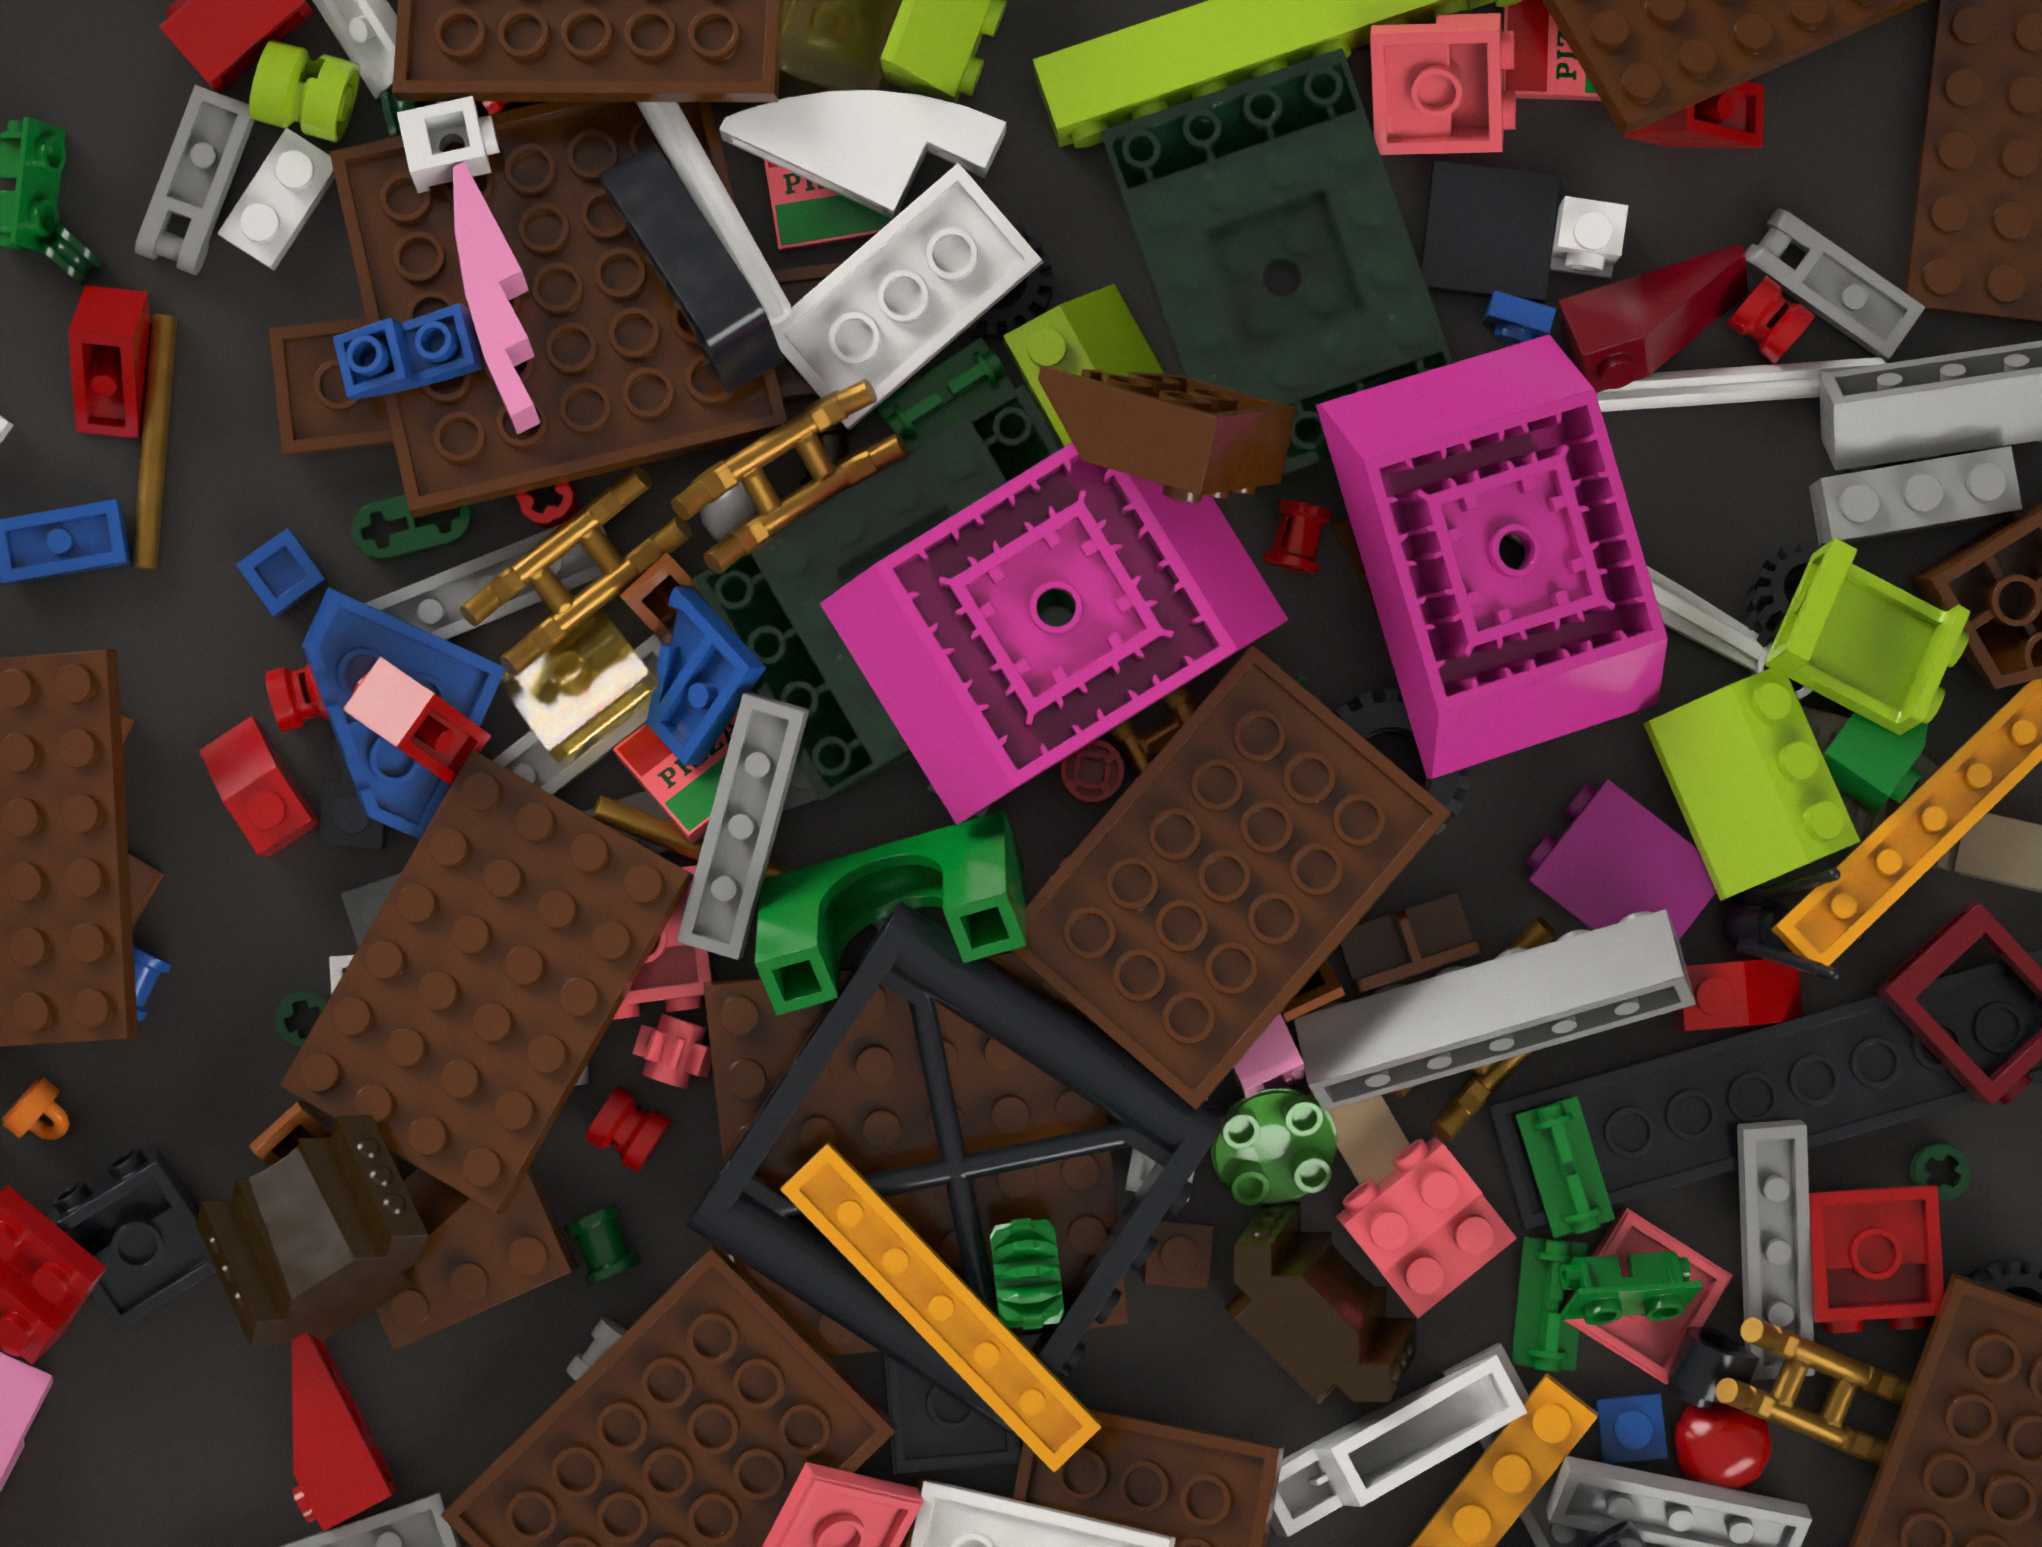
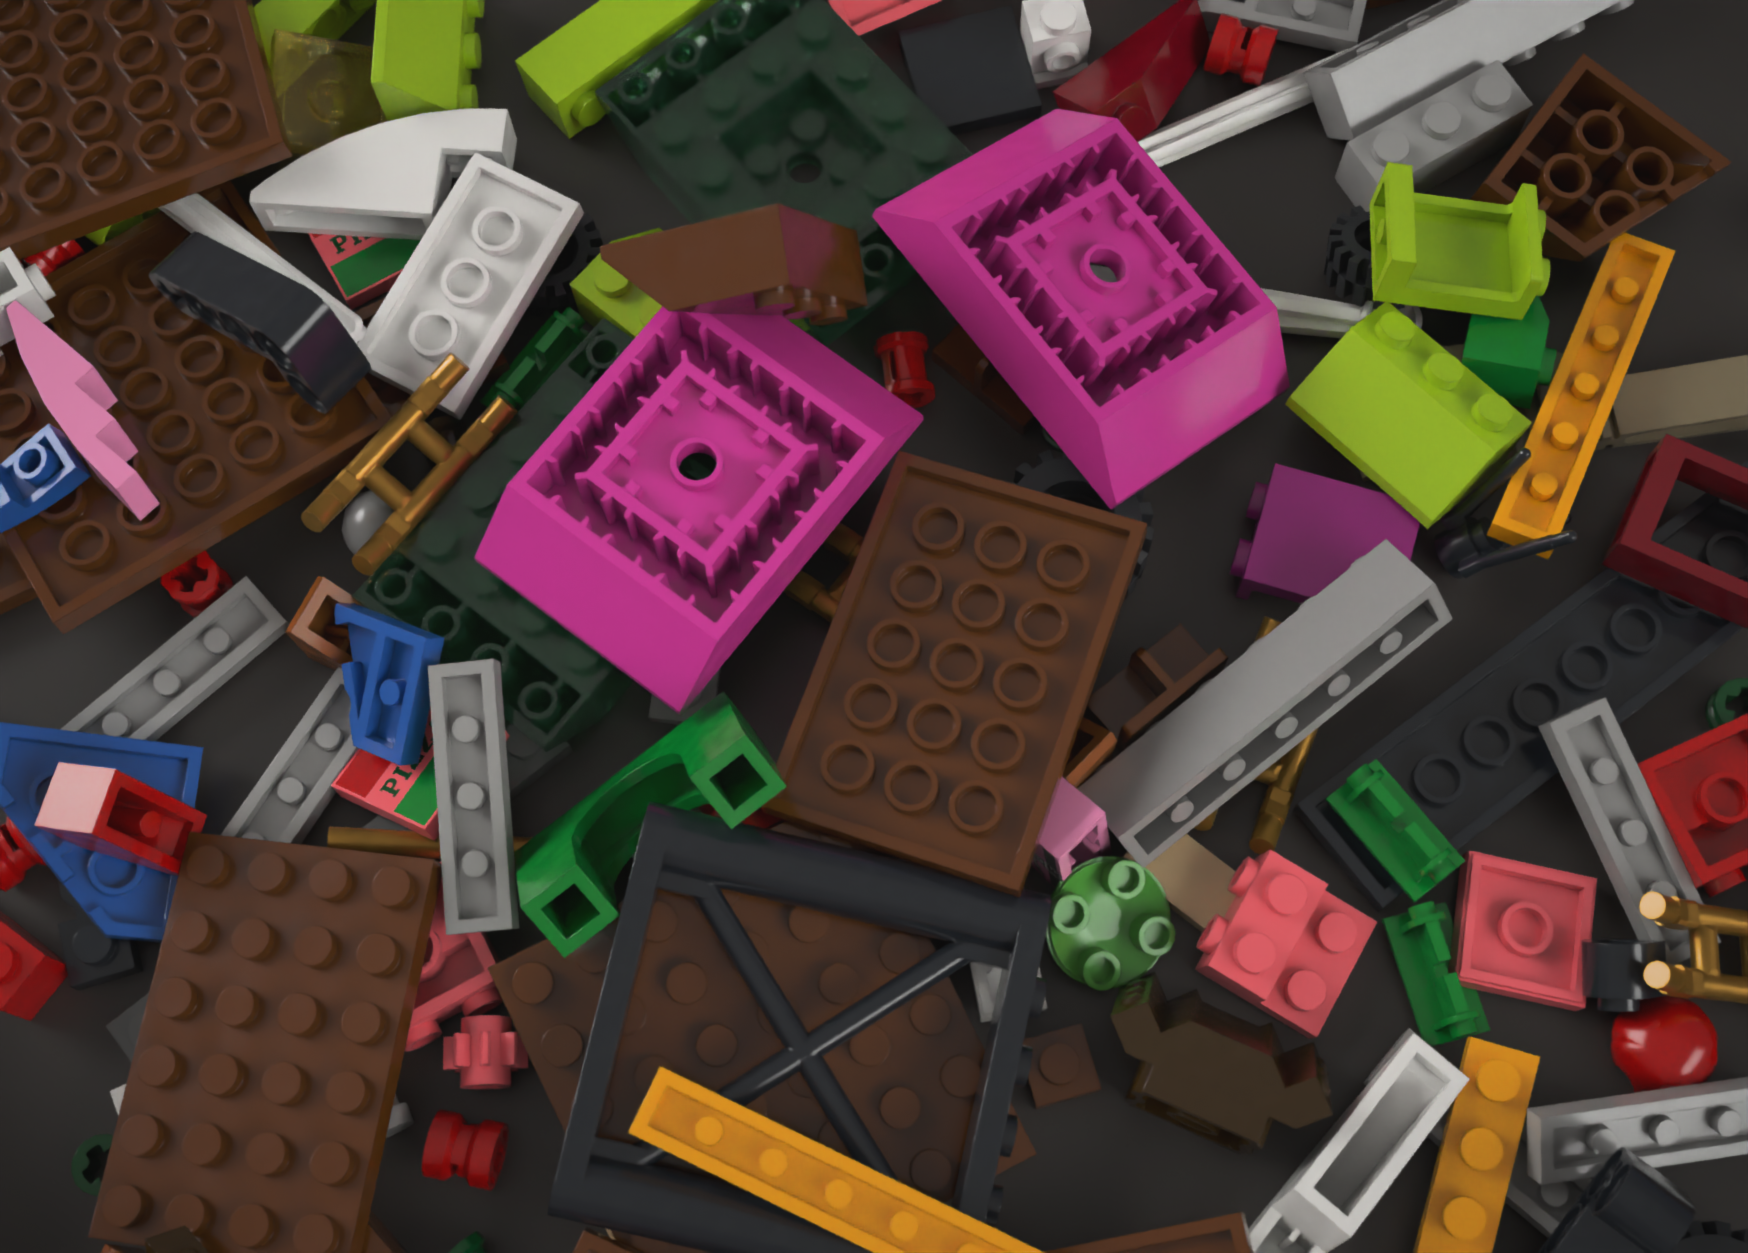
camera: 20 degrees left, 15 degrees down
dark green beam [351,494,474,561] -> none
pearl gold piece [460,466,692,676] -> none
clear yellow plate [499,608,659,763] -> none
green gear [990,1218,1064,1331] -> none
red wheel [1060,739,1124,805] -> none
blue plate [1482,290,1556,344] -> none
green hinge [1560,1251,1703,1325] -> none
blue plate [1594,1392,1668,1464] -> none
red slope [1673,959,1803,1031] -> none

